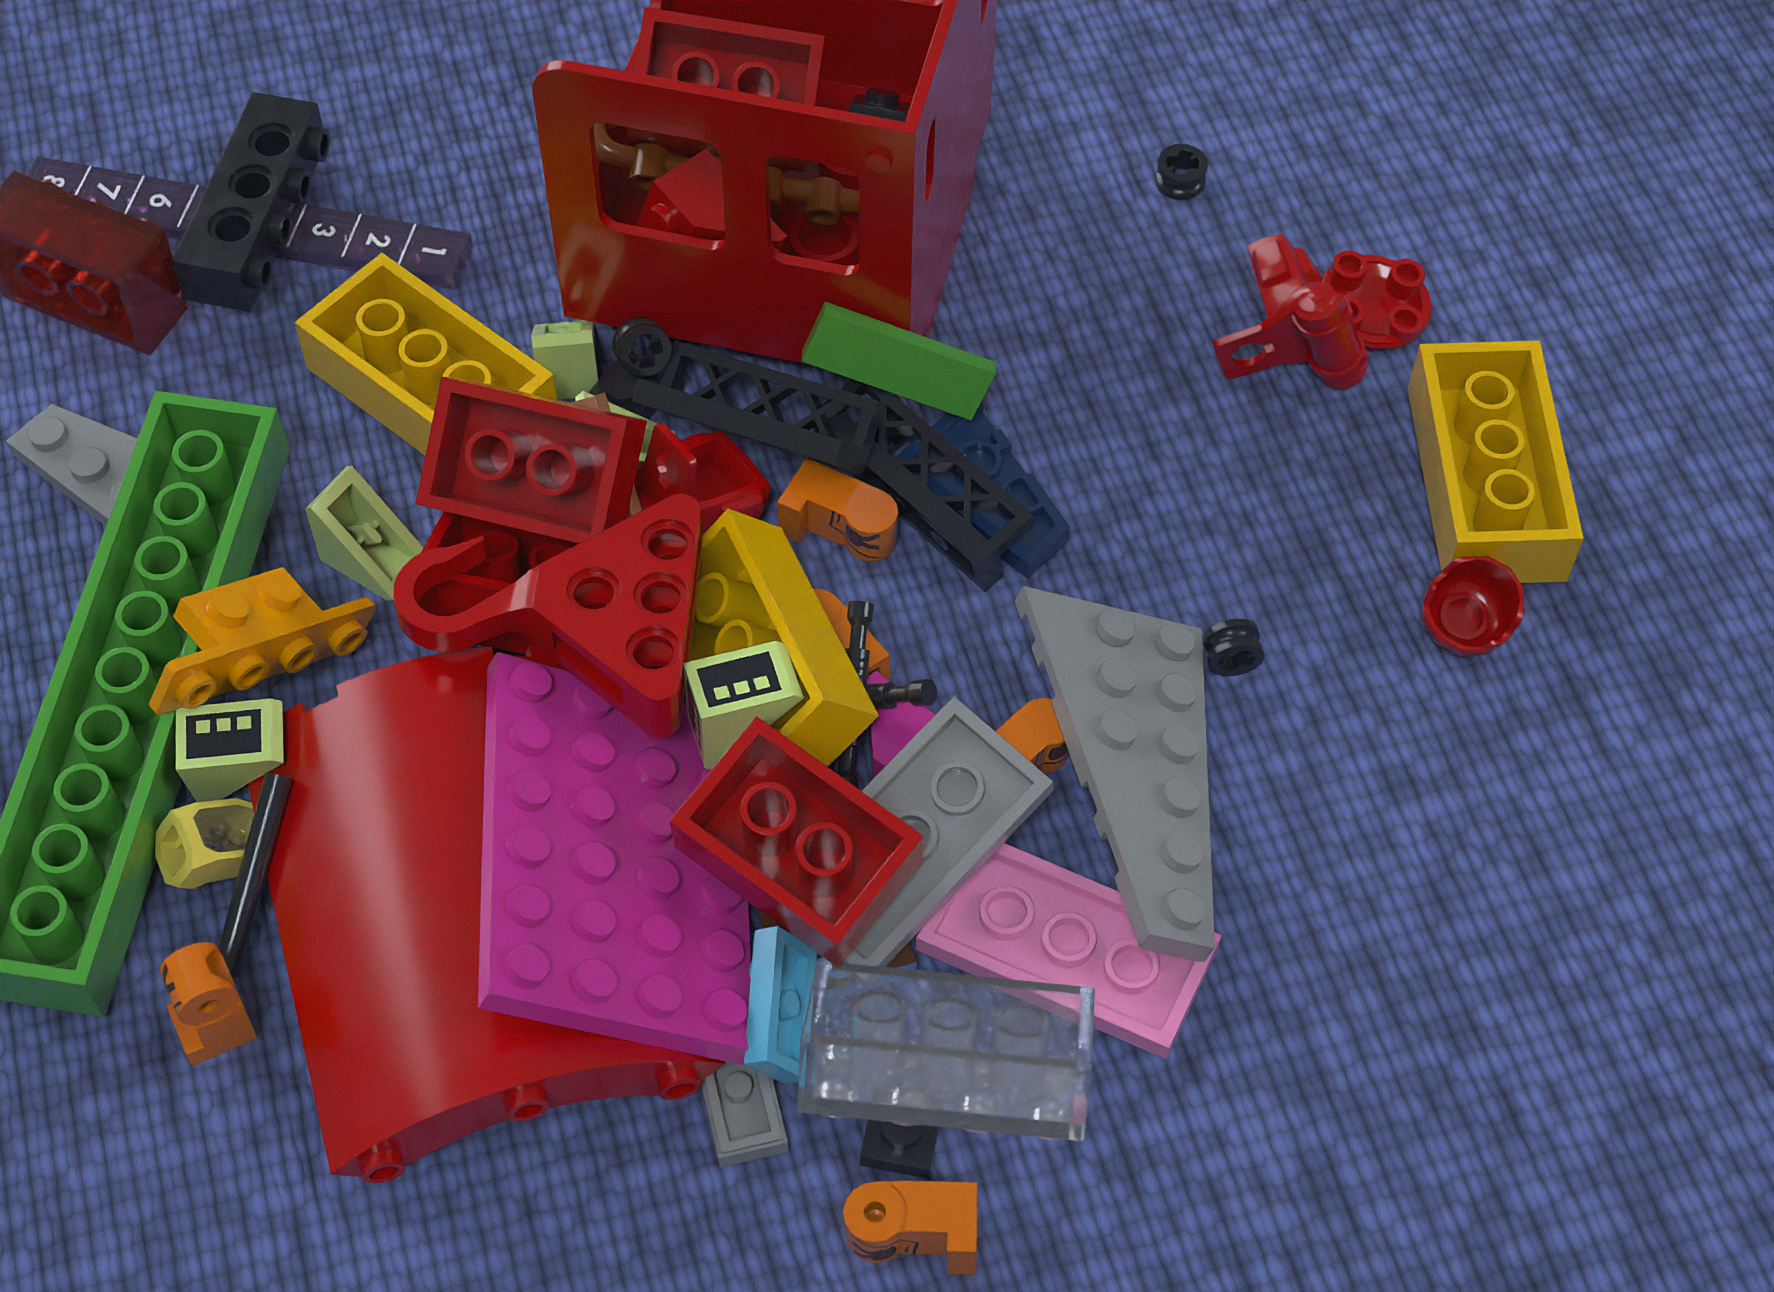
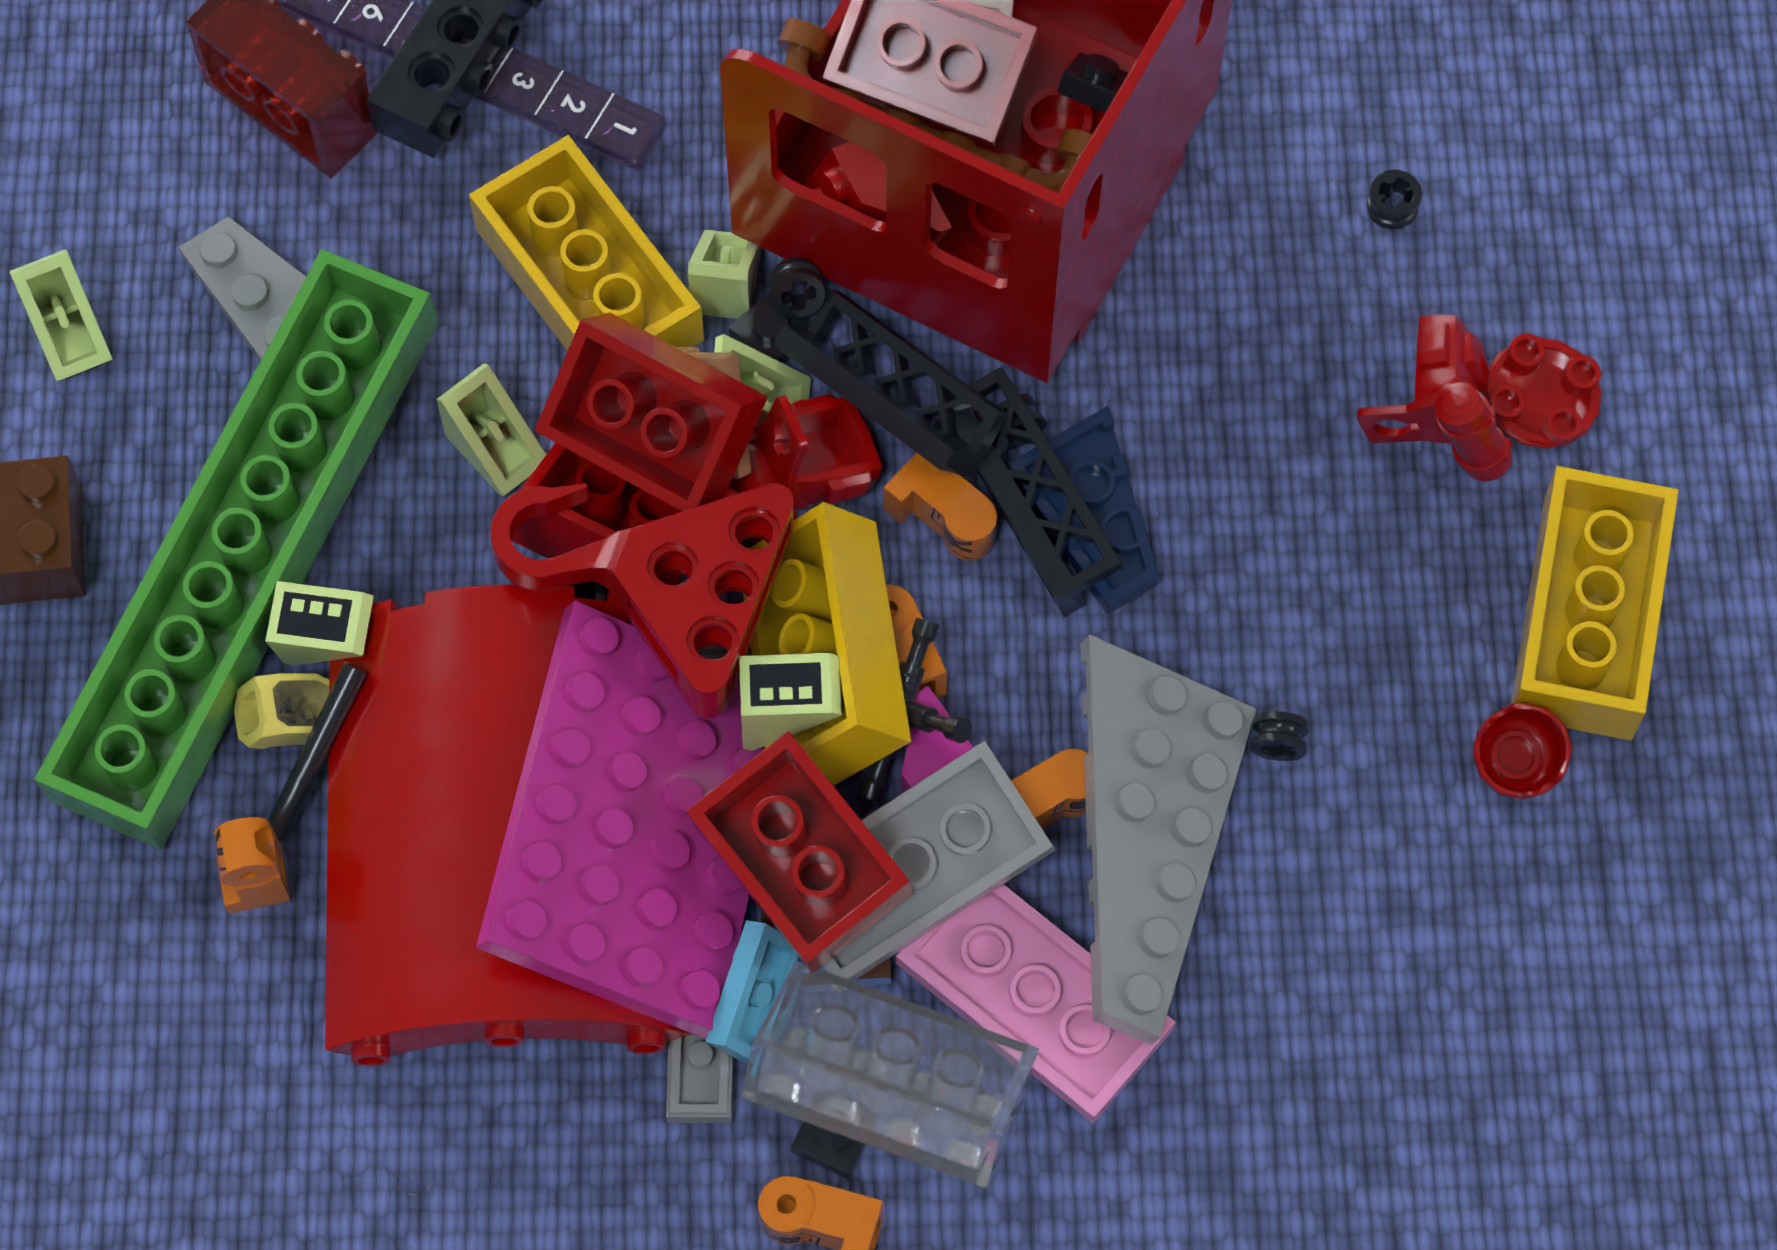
camera: 15 degrees right, 10 degrees up
light orange bracket [149,567,376,715] -> none
bright green tile [802,302,996,420] -> none

